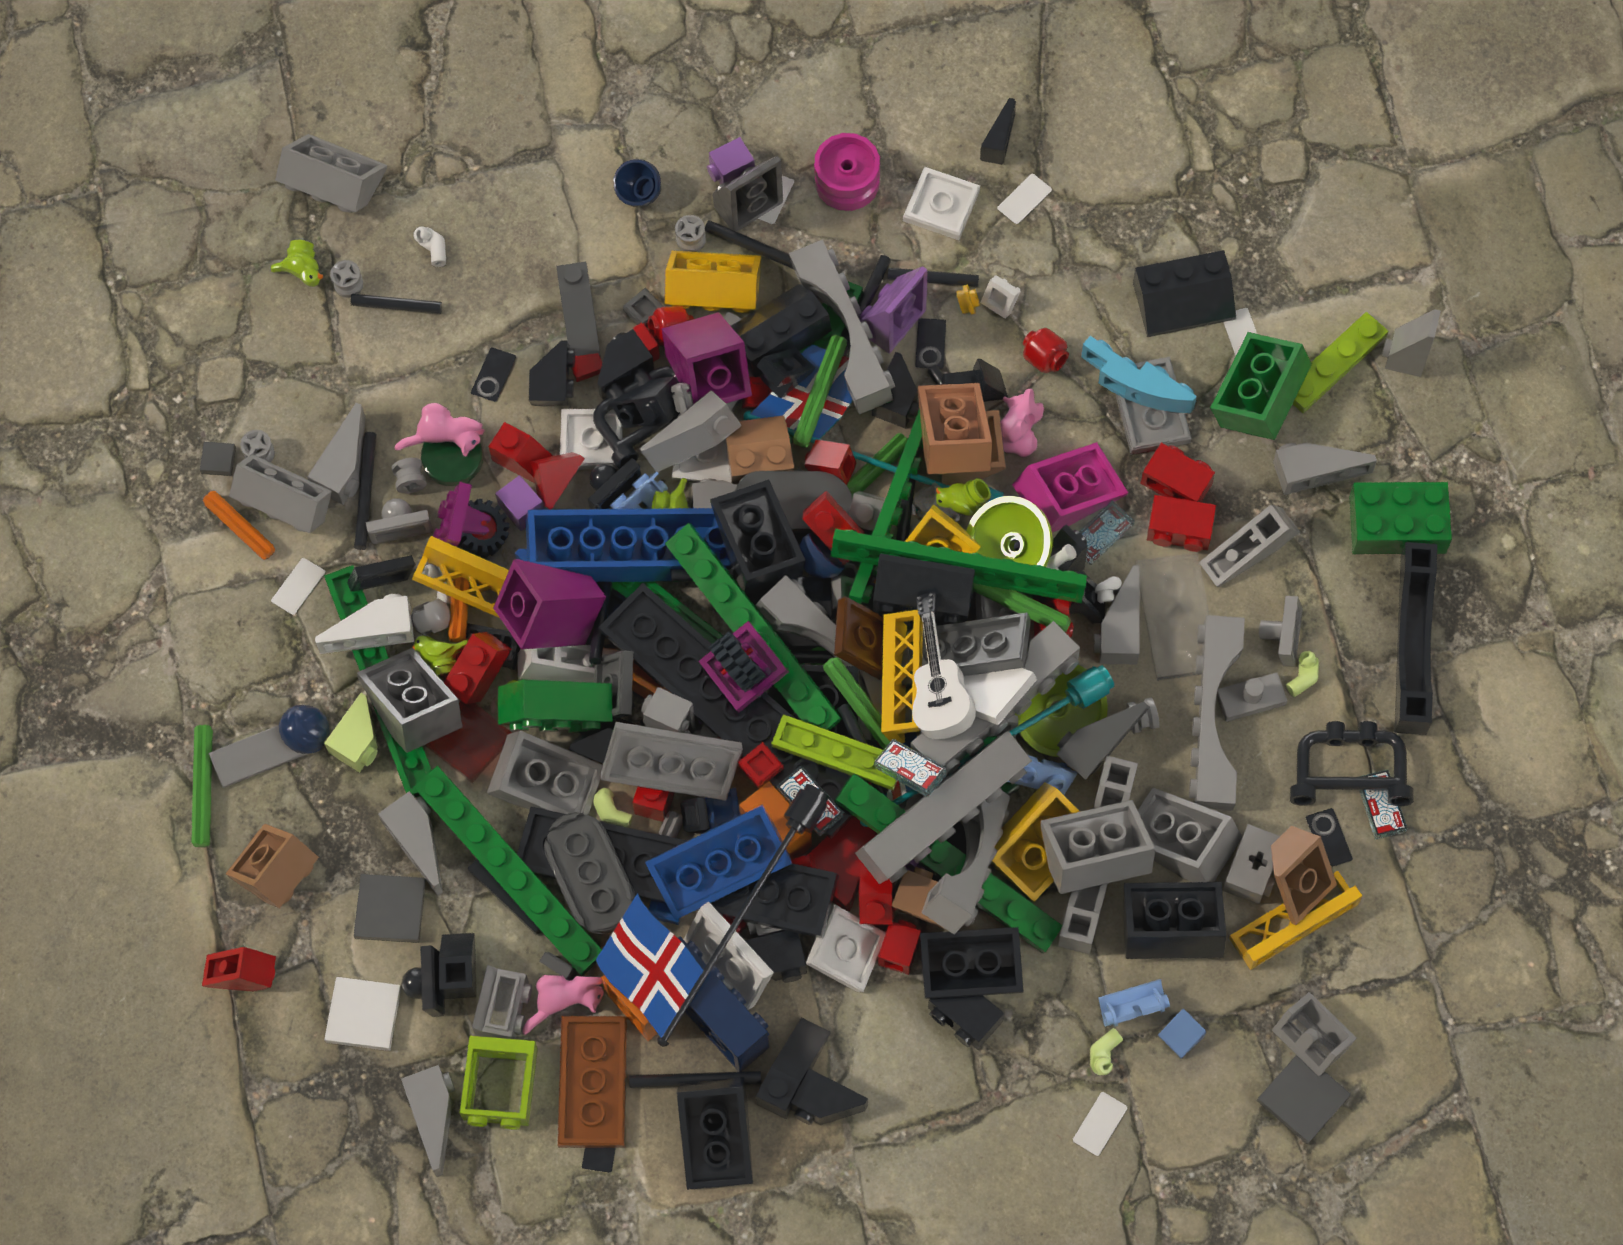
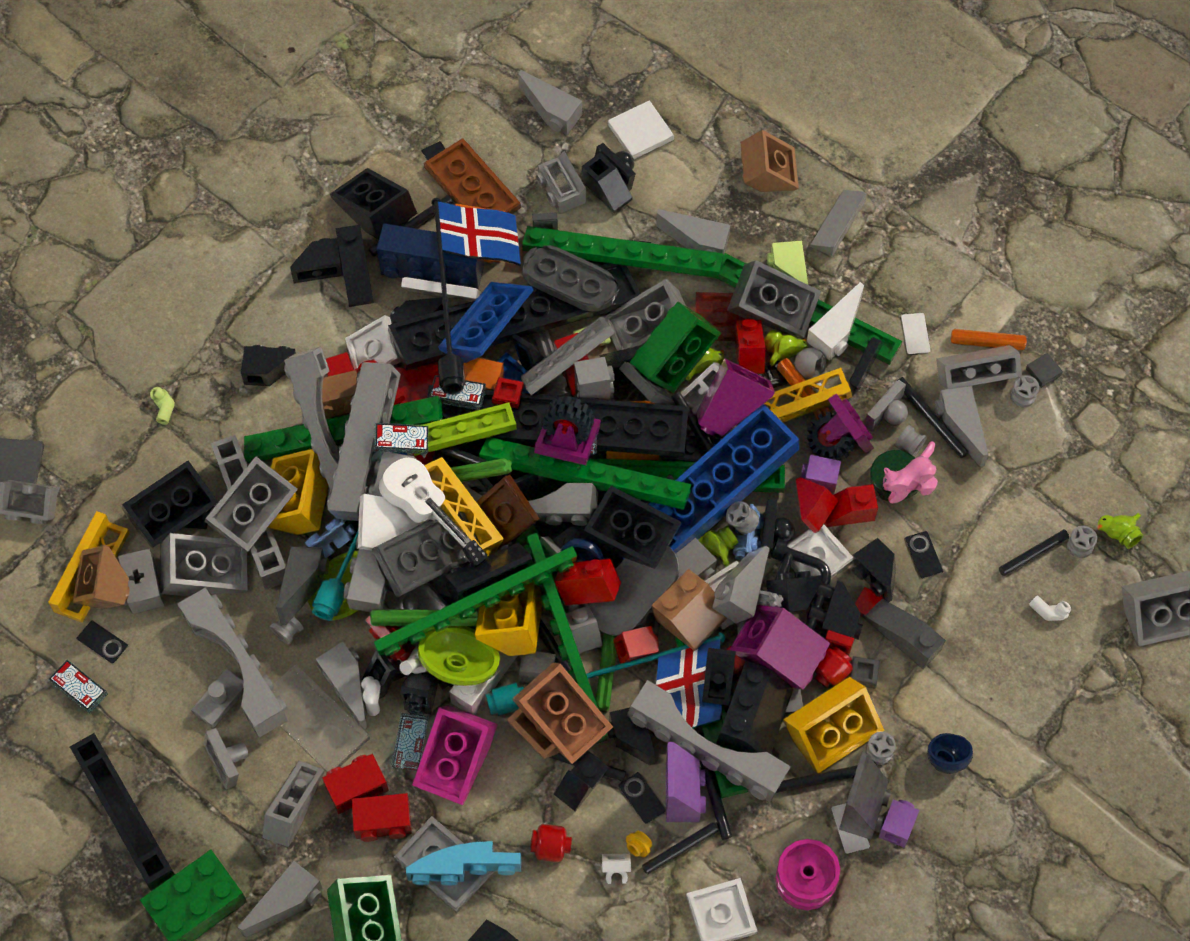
camera: 140 degrees right, 5 degrees down
bright green axle [191,725,213,847] -> none
red slope [202,947,276,992] -> none
dark blue piece [279,705,330,754] -> none
dark grey tile [354,874,426,943] -> none
lime window [460,1036,538,1130] -> none
bright pink animal [522,975,604,1035] -> none
bright green axle [793,335,847,448] -> none
black slope [920,927,1024,999] -> none
lime animal [936,478,991,516] -> none
bright pink animal [1000,388,1044,457] -> none
white sticker [1073,1092,1127,1156] -> none
light blue hinge [1098,979,1170,1027] -> none
medium blue slope [1158,1009,1206,1059] -> none
yellowish green arm [1286,651,1319,697] -> none
black bar [1290,721,1414,806] -> none
none -> light grey wheel [726,501,759,534]

